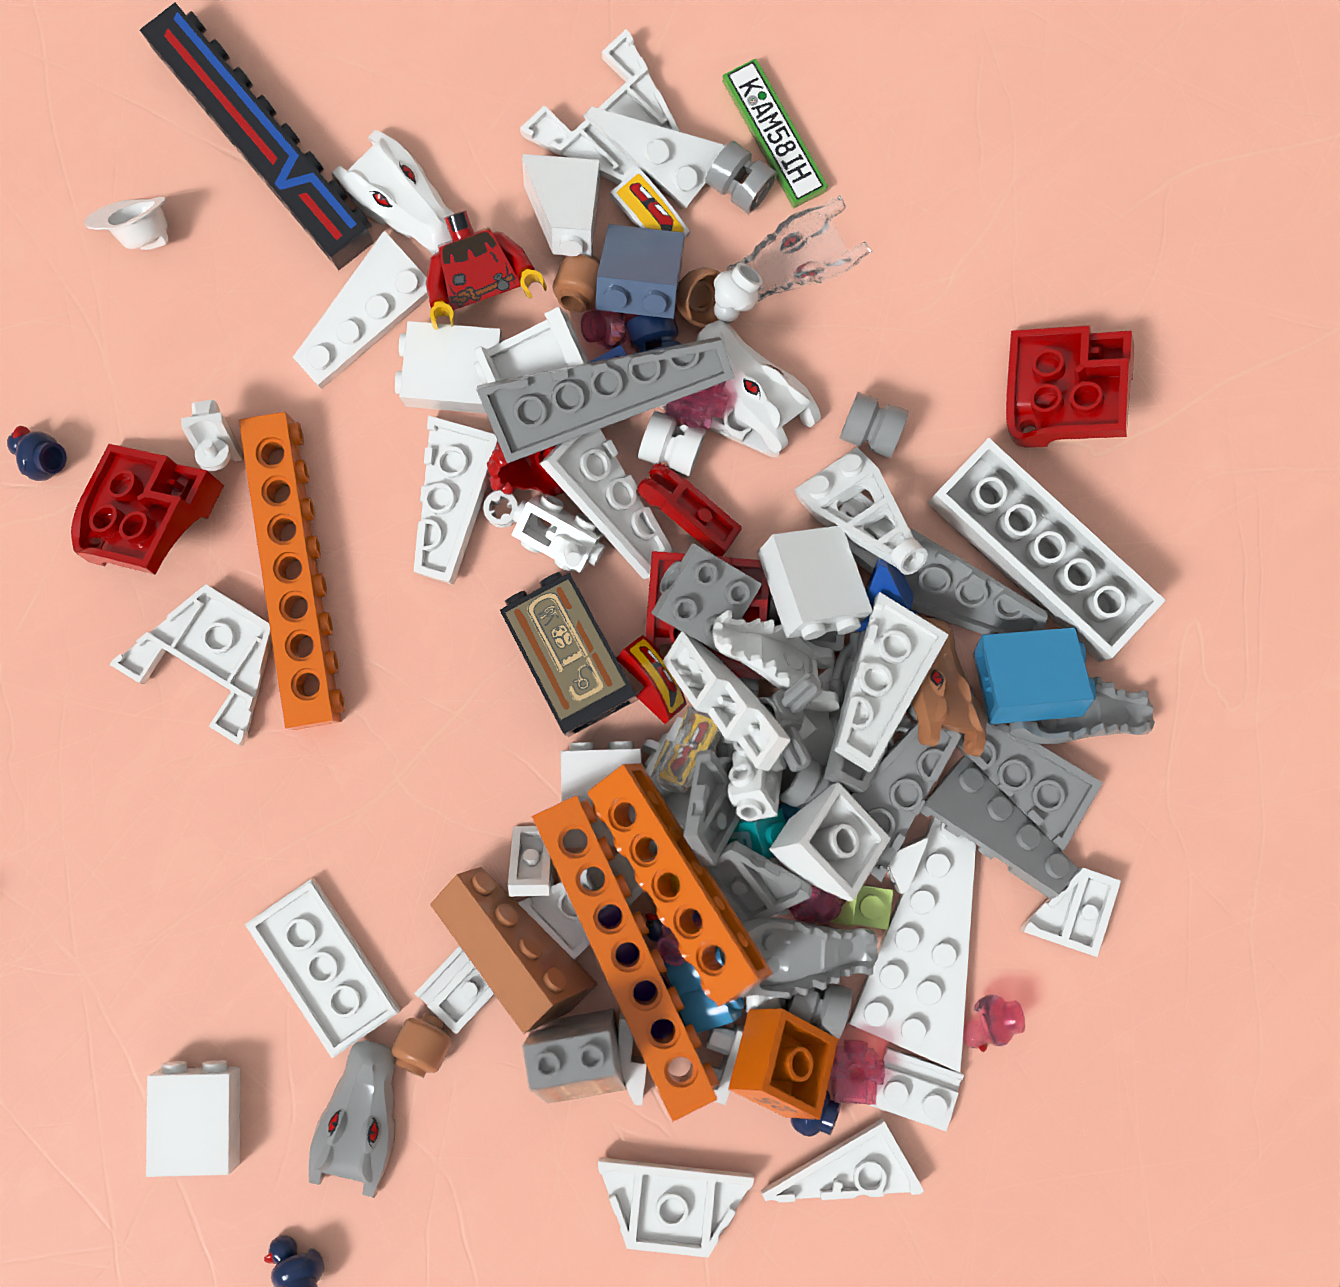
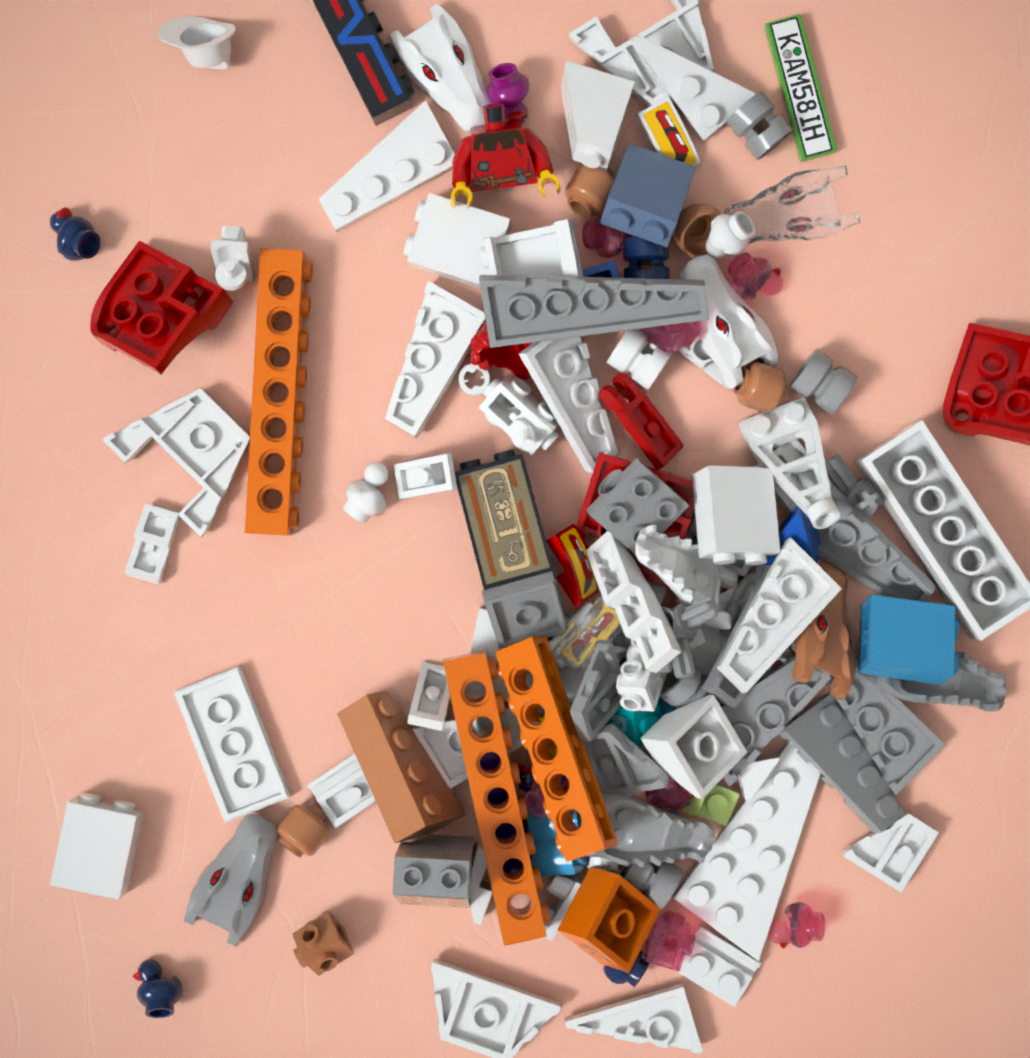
camera: 15 degrees right, 5 degrees up
none -> white slope [124,503,179,585]
none -> nougat brick [292,911,354,976]
none -> white animal [343,462,388,522]
none -> white slope [394,453,457,499]
none -> light grey plate [482,571,569,650]
none -> magenta animal [487,63,529,124]
none -> clear pink animal [728,252,784,300]
none -> nougat head [733,361,789,413]
none -> light grey axle [825,454,884,517]

